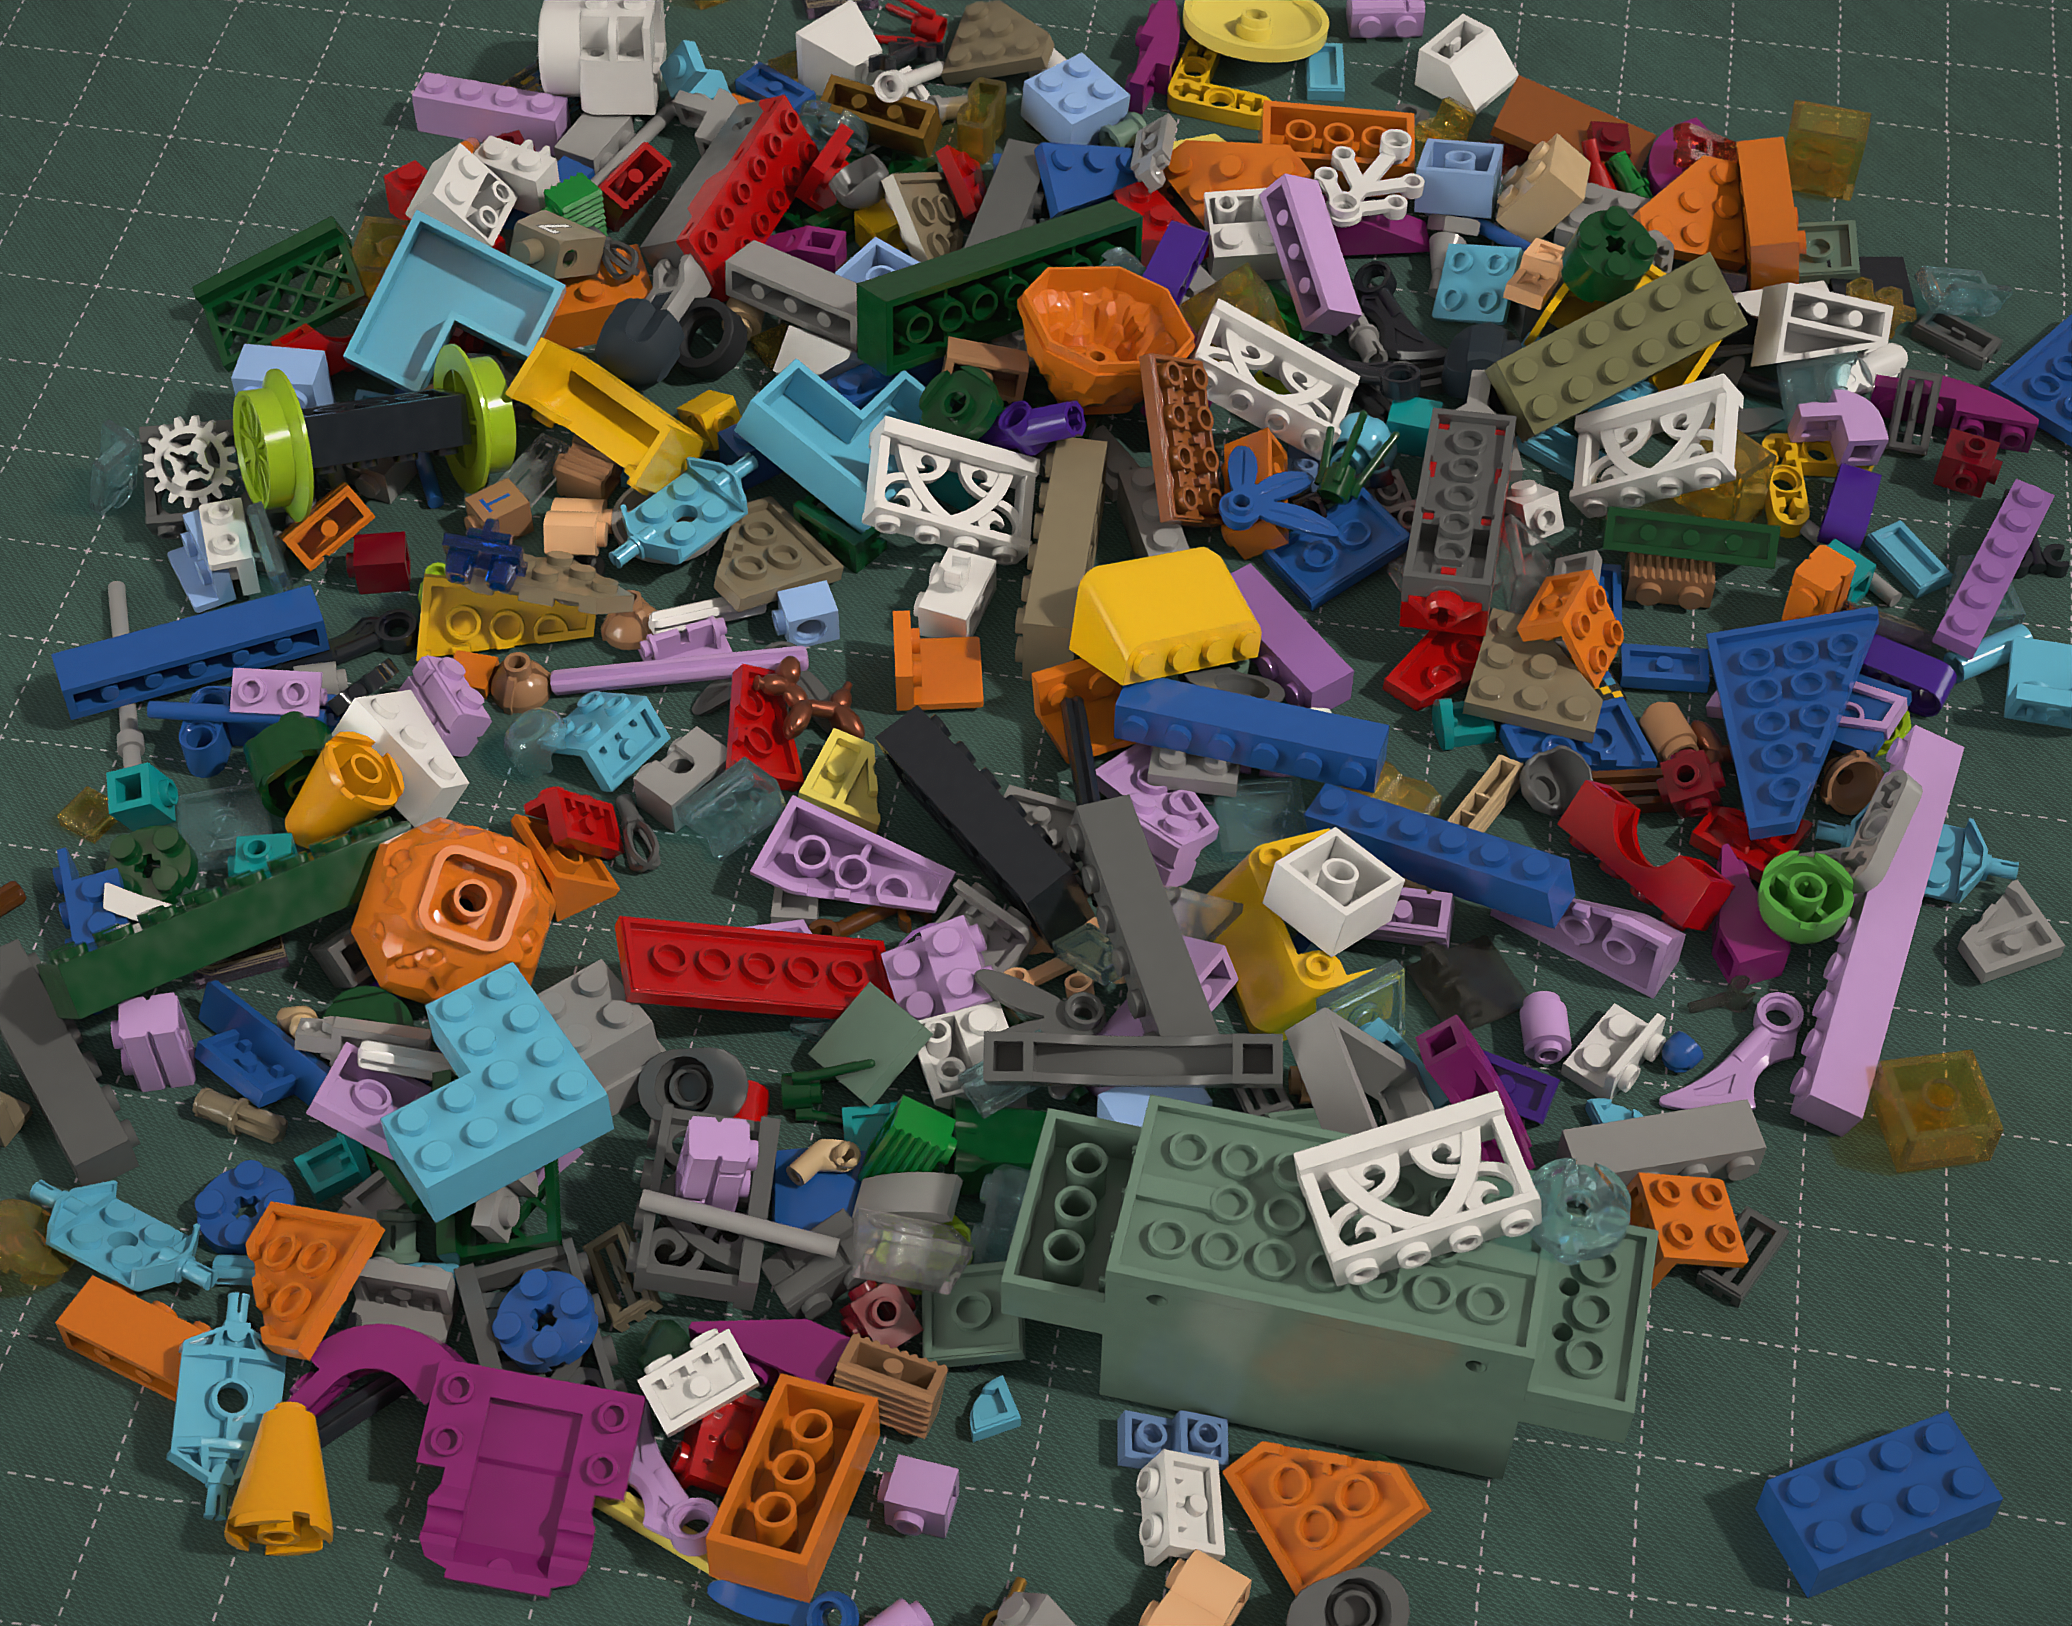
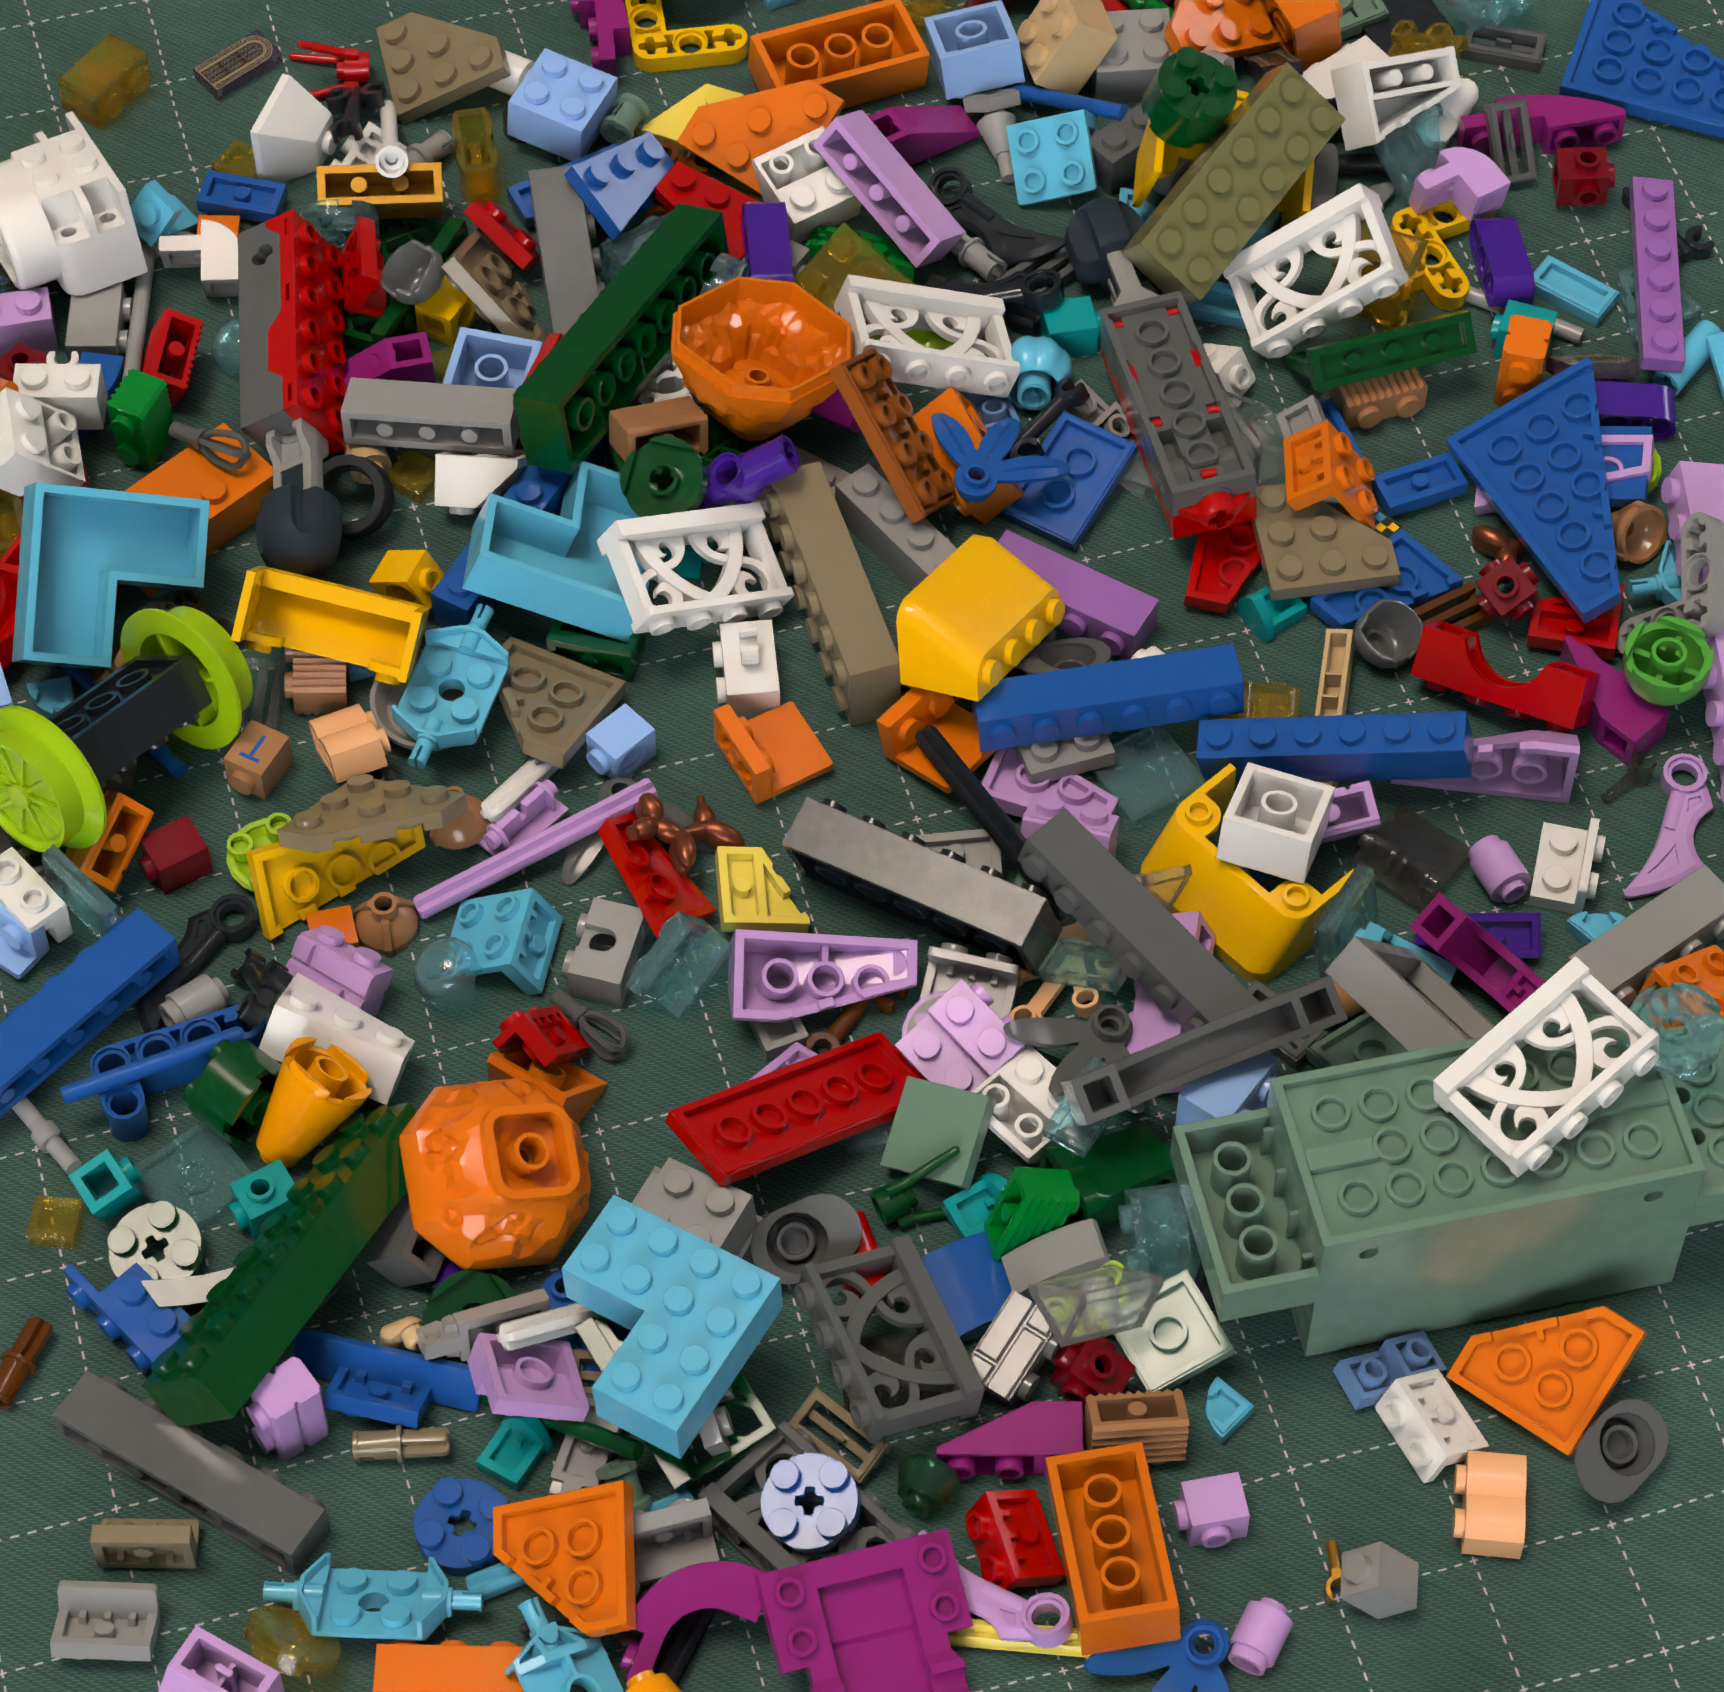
camera: 25 degrees left, 5 degrees up
lavender hinge [230,668,327,717] -> none
clear blue hips [442,518,528,593] -> none
dark tan torso [509,210,606,279] -> none
white bracket [637,1328,760,1438] -> none
light grey bar [639,1189,840,1258] -> none
lavender brick [675,1116,758,1212] -> none
tan arm [786,1139,861,1186] -> none
light grey hinge [1130,113,1177,193] -> none
white plant [1314,129,1425,228] -> none
dark green plant [1314,410,1400,505] -> none
light nougat slope [1503,238,1565,310] -> none
medium nougat brick [1639,702,1699,762] -> none
blue hinge [1662,1031,1704,1073] -> none

